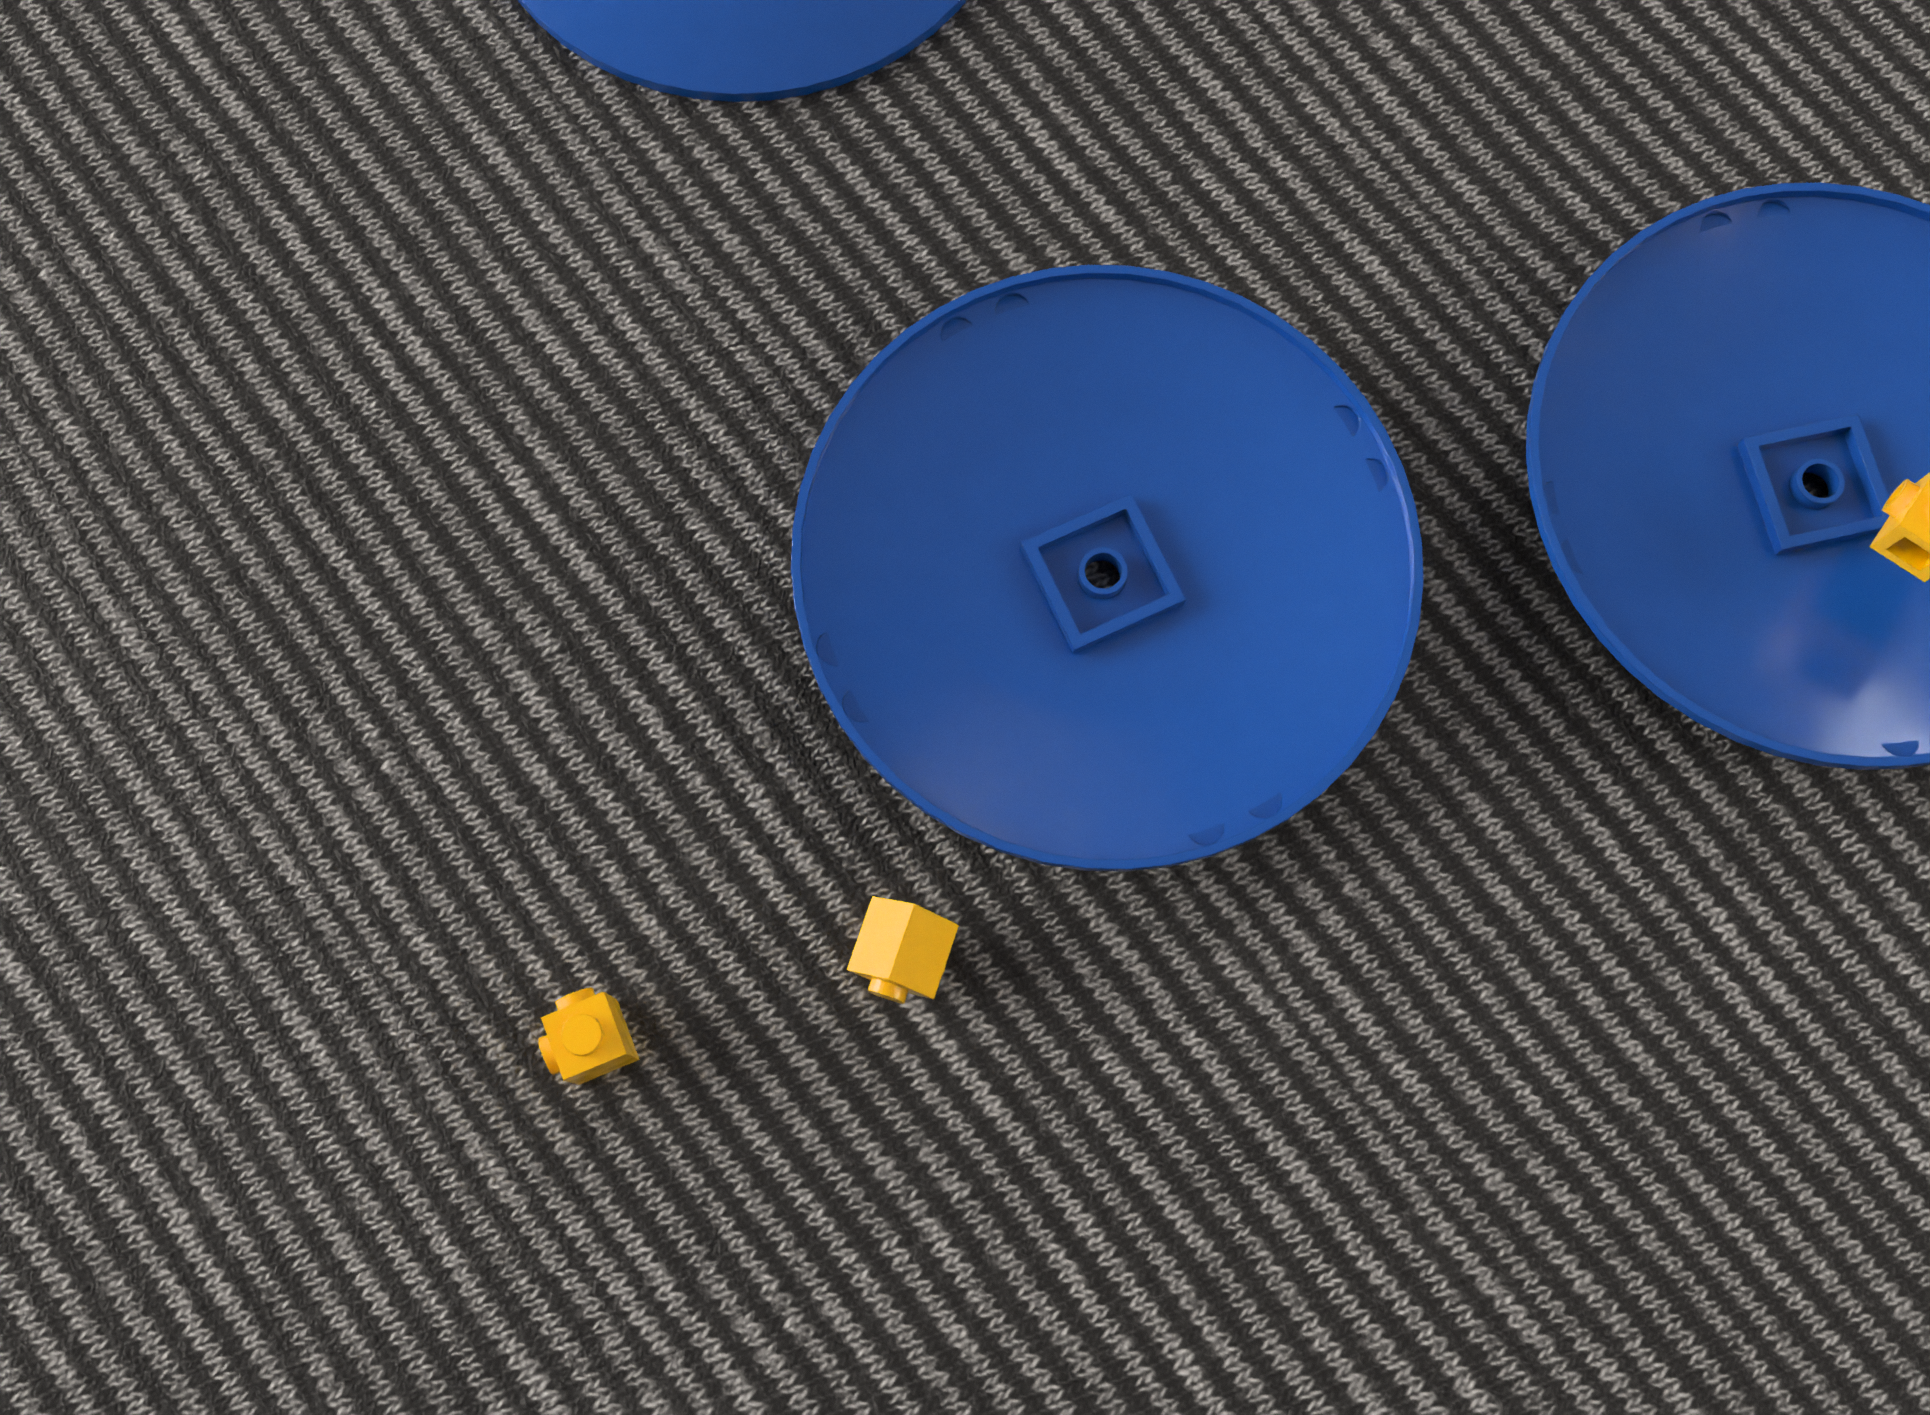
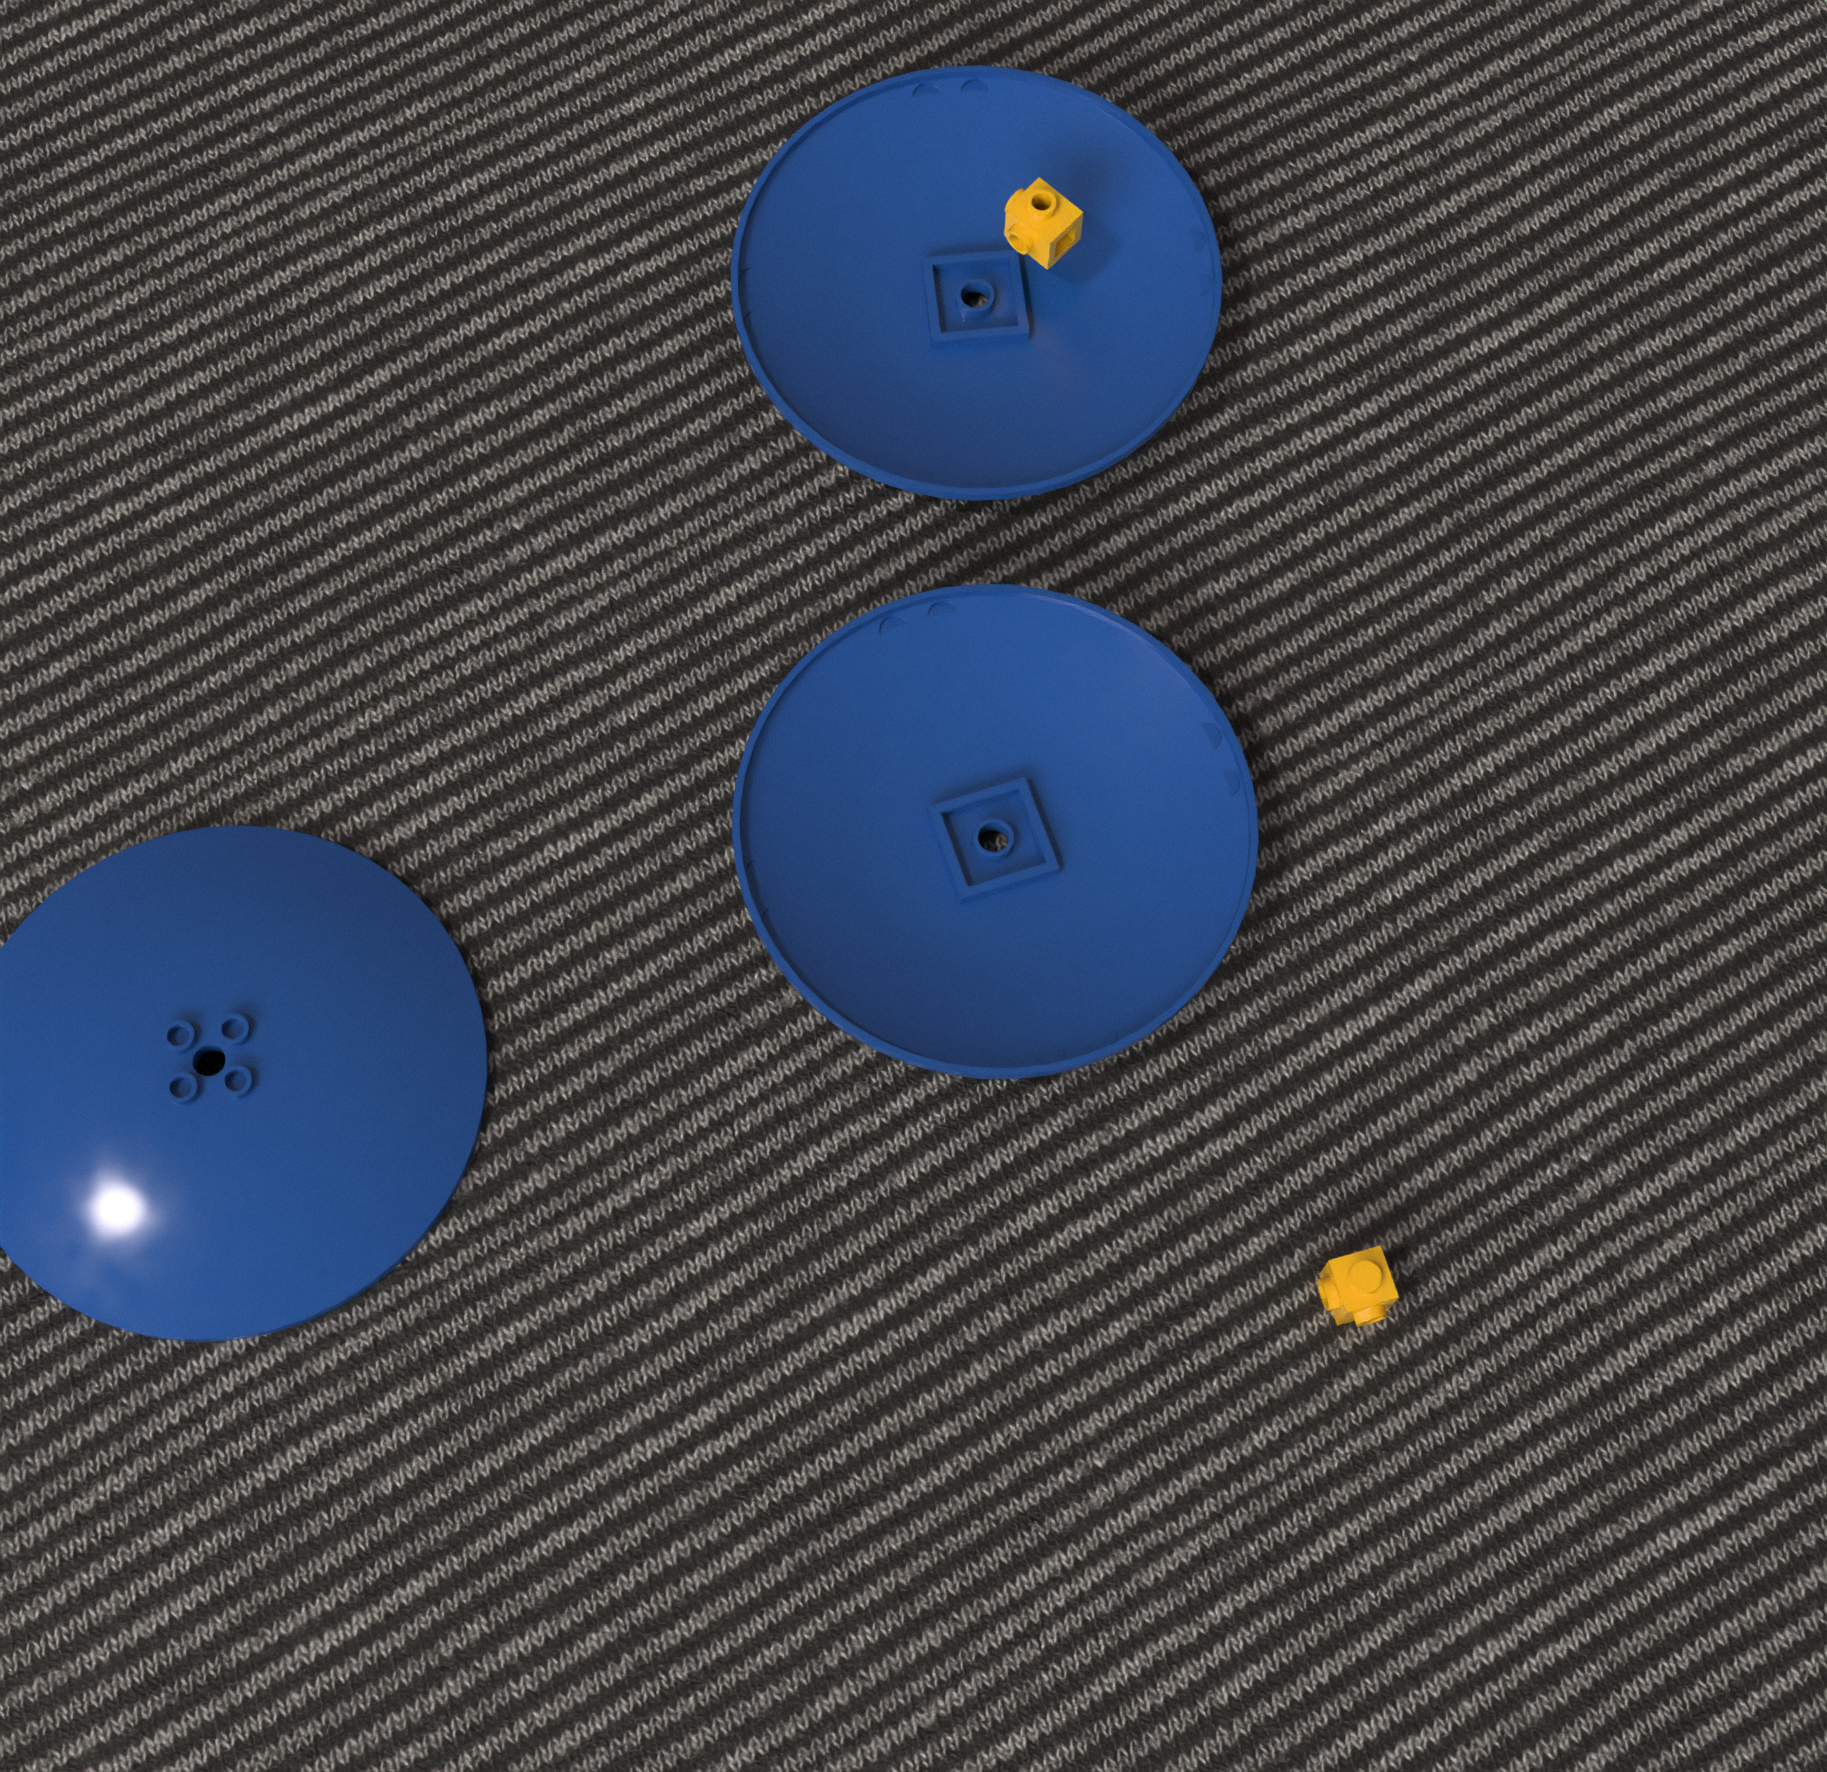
camera: 85 degrees left, 5 degrees down
yellow brick [847,896,959,1004] -> none

